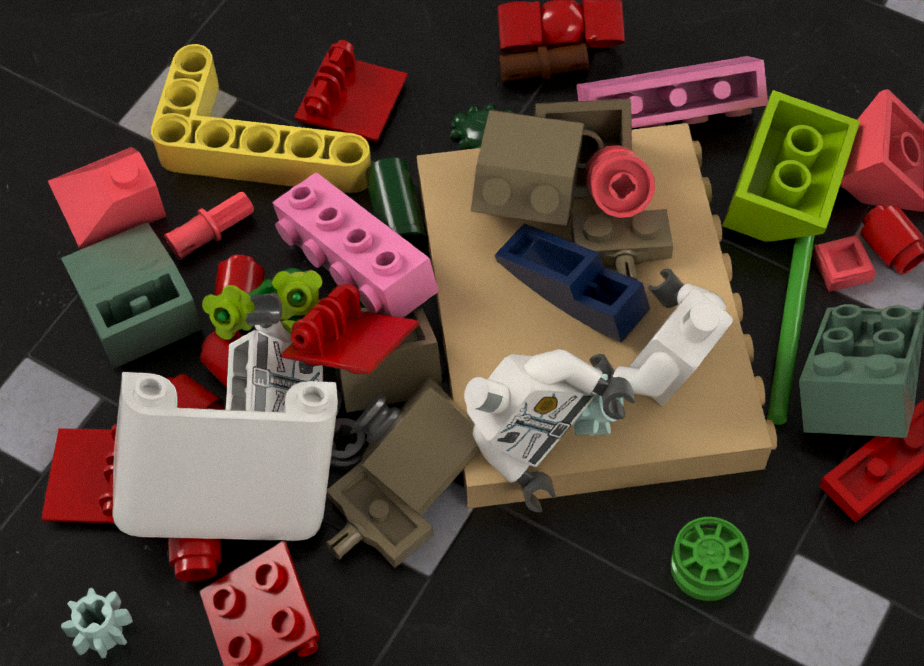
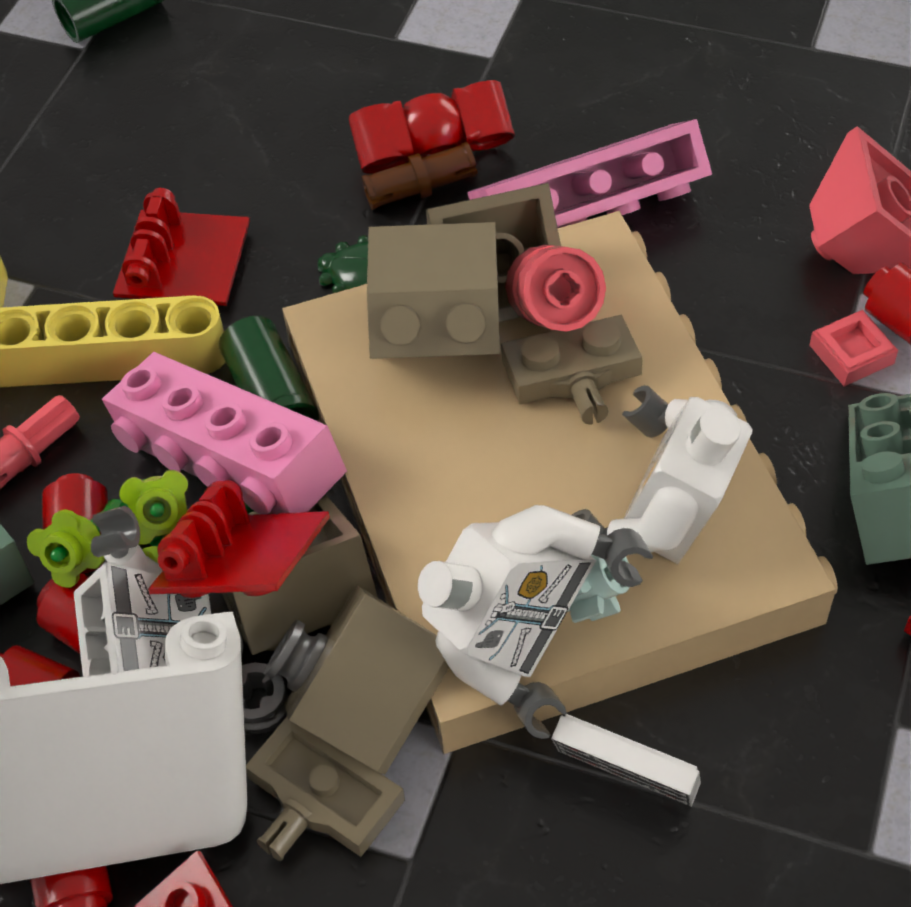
camera: 10 degrees left, 5 degrees down
dark blue slope [495,223,650,342] -> none
bright green wheel [670,517,749,601] -> none
lime slope [722,90,860,242] -> none
bright green bar [767,235,815,425] -> none
none -> white tile [551,714,701,807]

